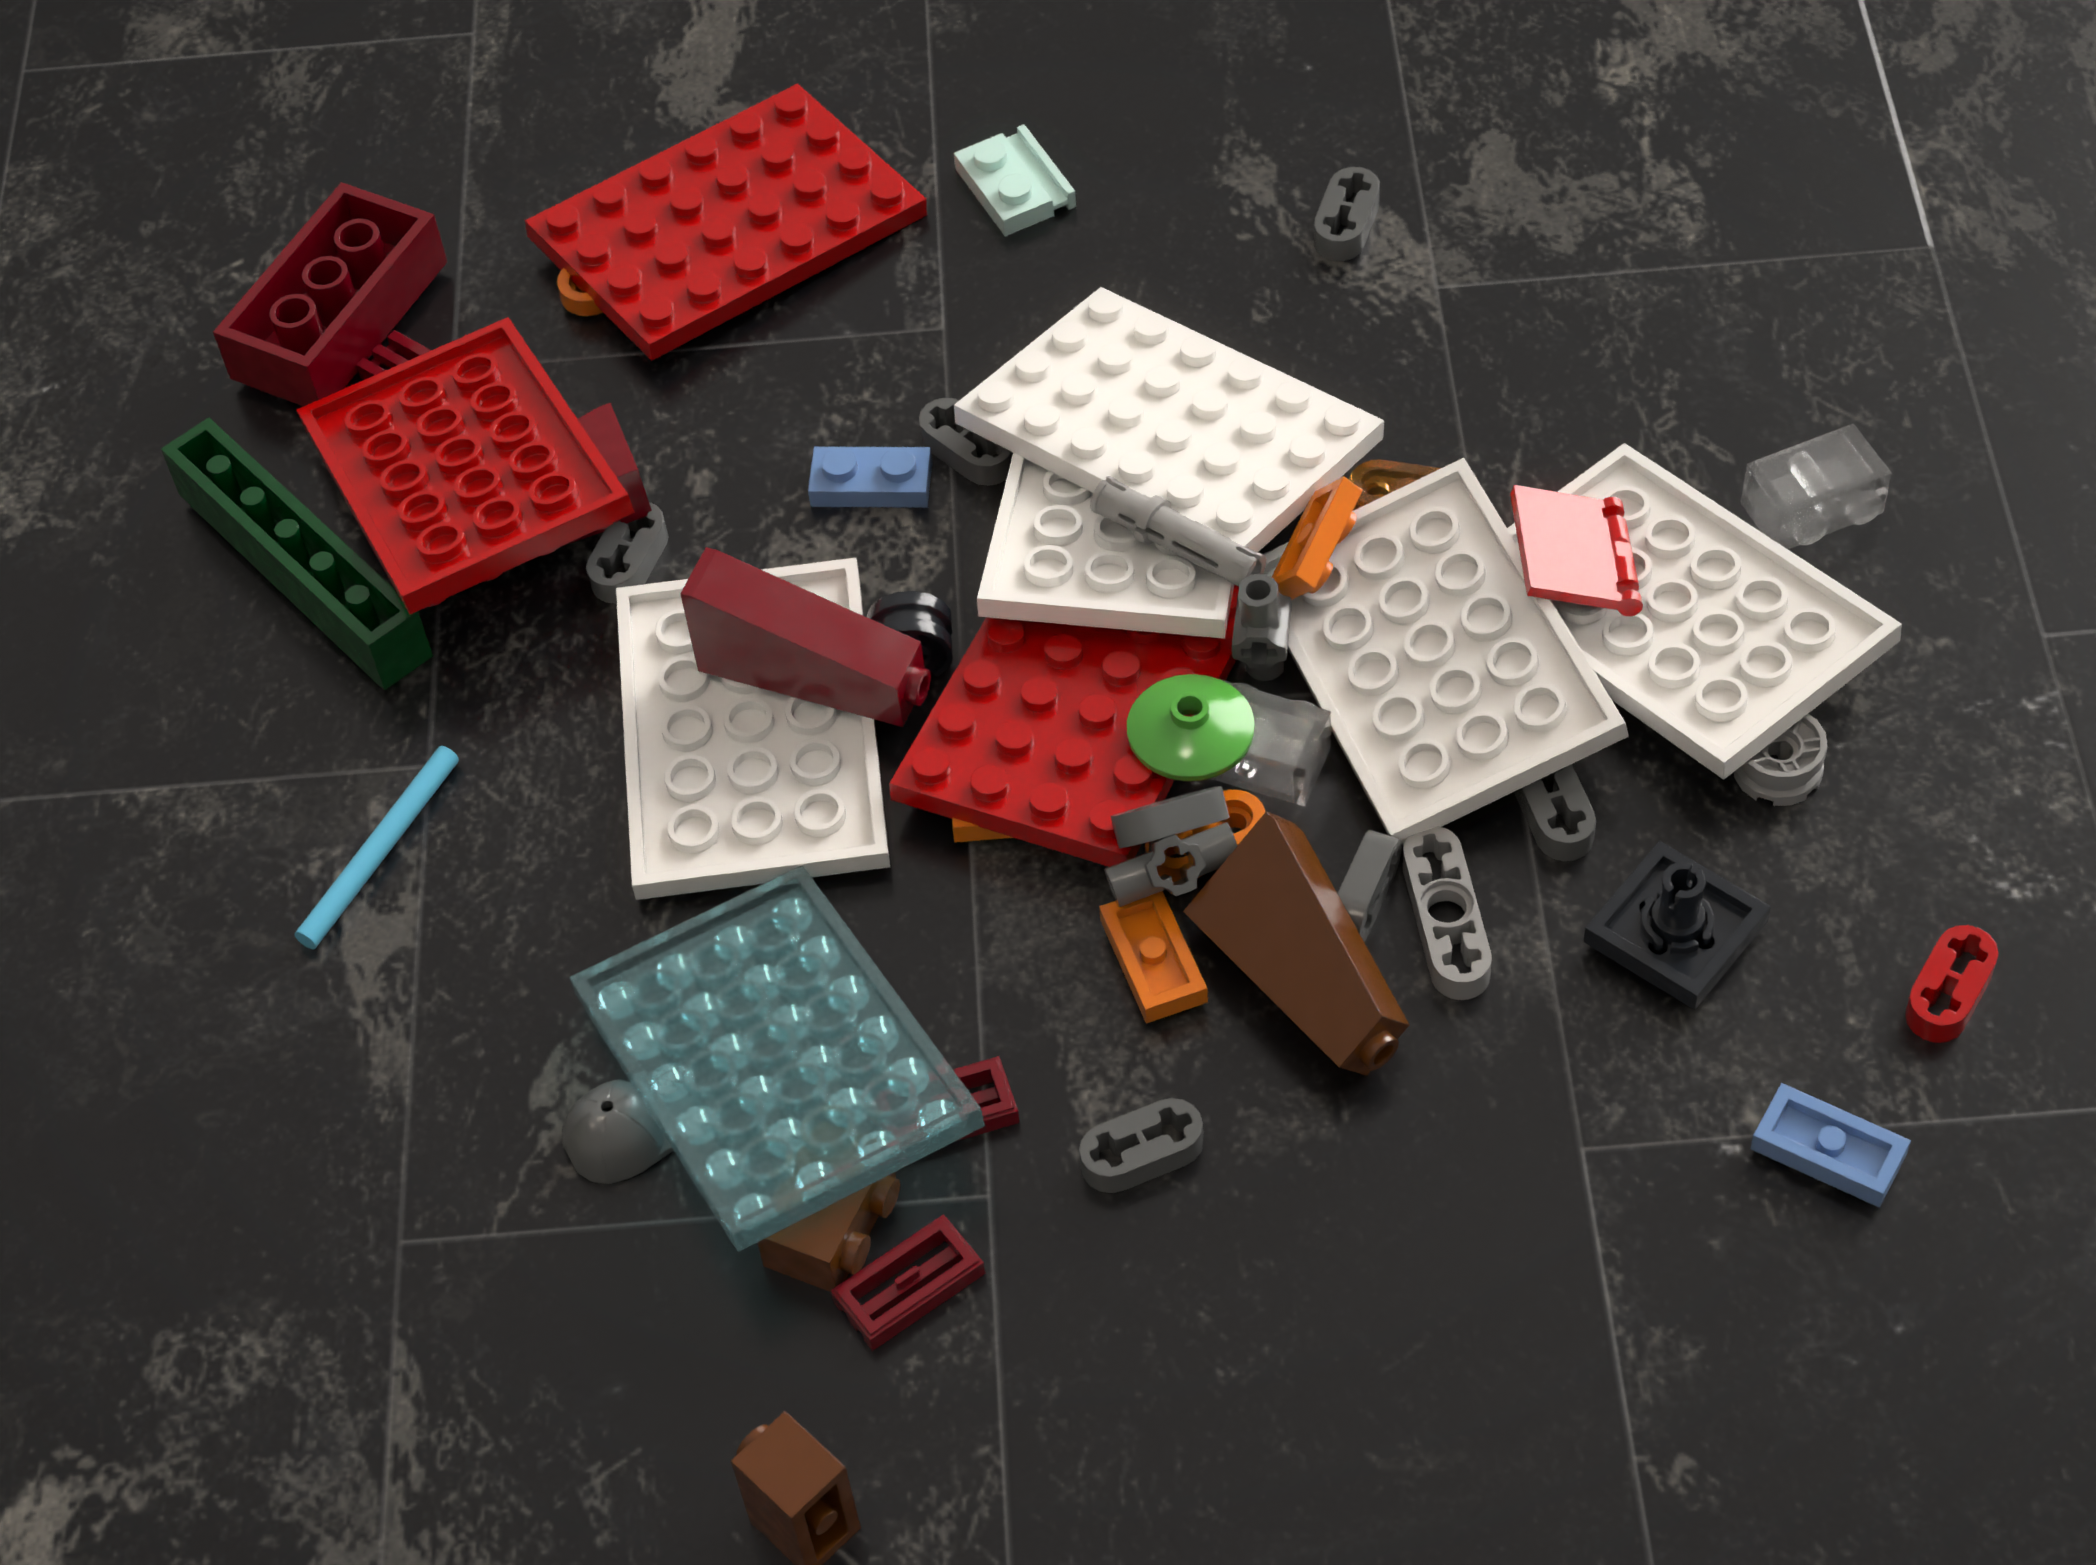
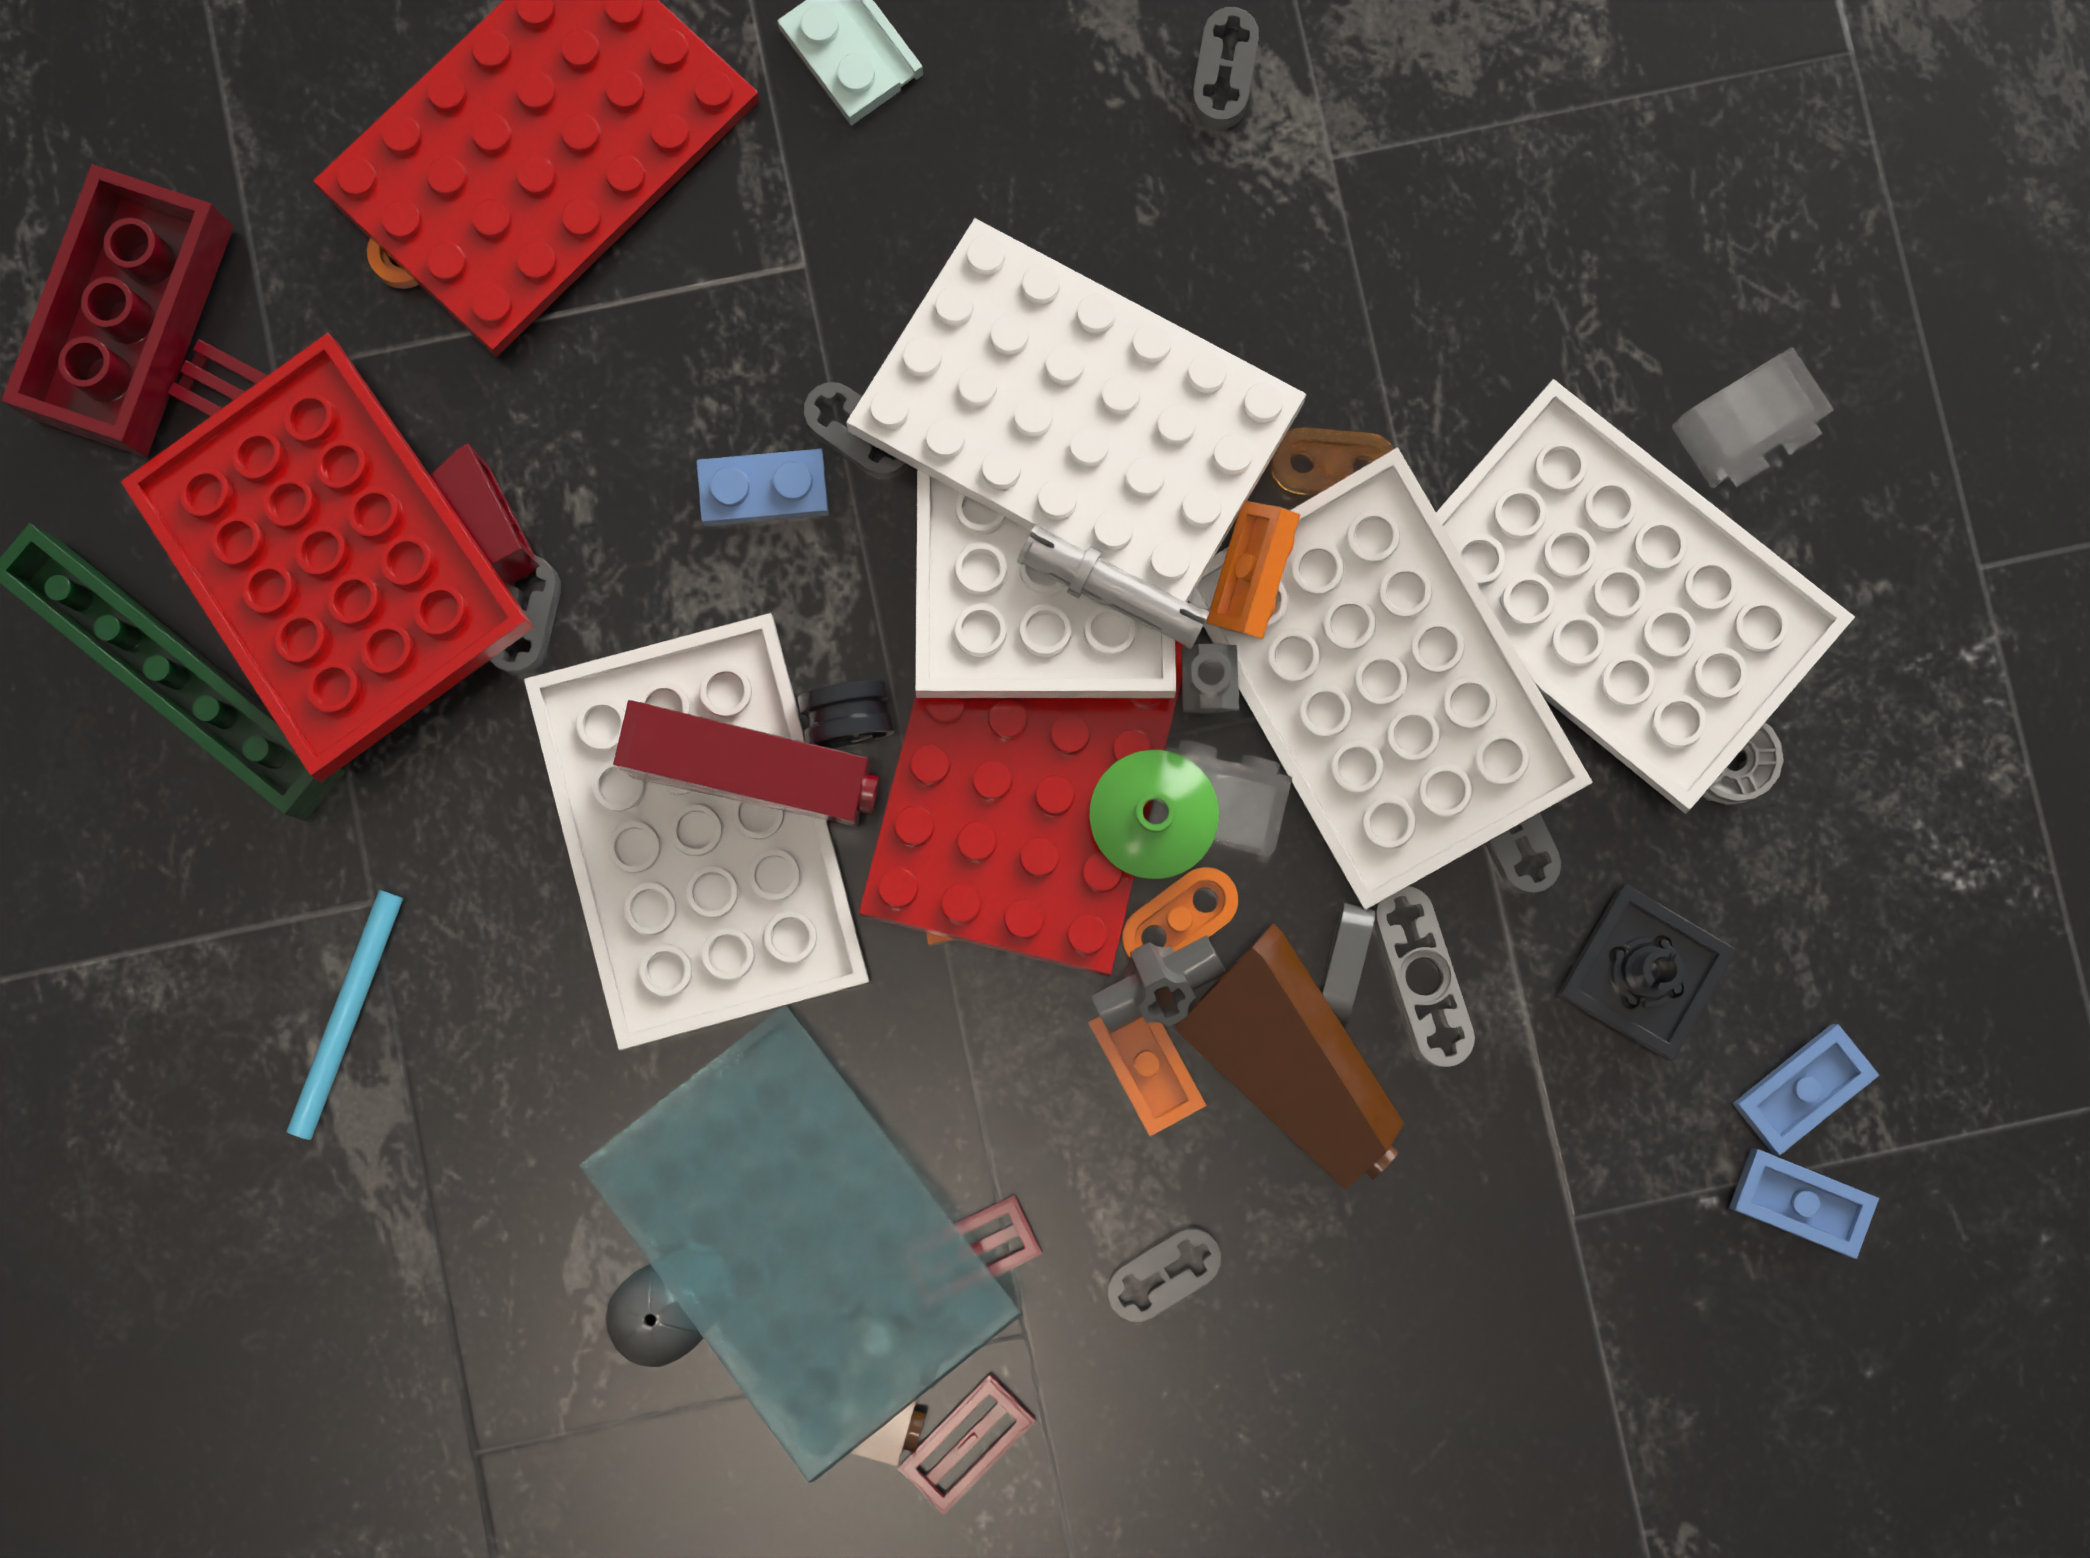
camera: 15 degrees left, 30 degrees up
dark grey beam [1110,786,1230,848] -> none
piece [1510,485,1643,616] -> none
red beam [1905,925,1999,1043] -> none
none -> medium blue plate [1732,1024,1879,1155]

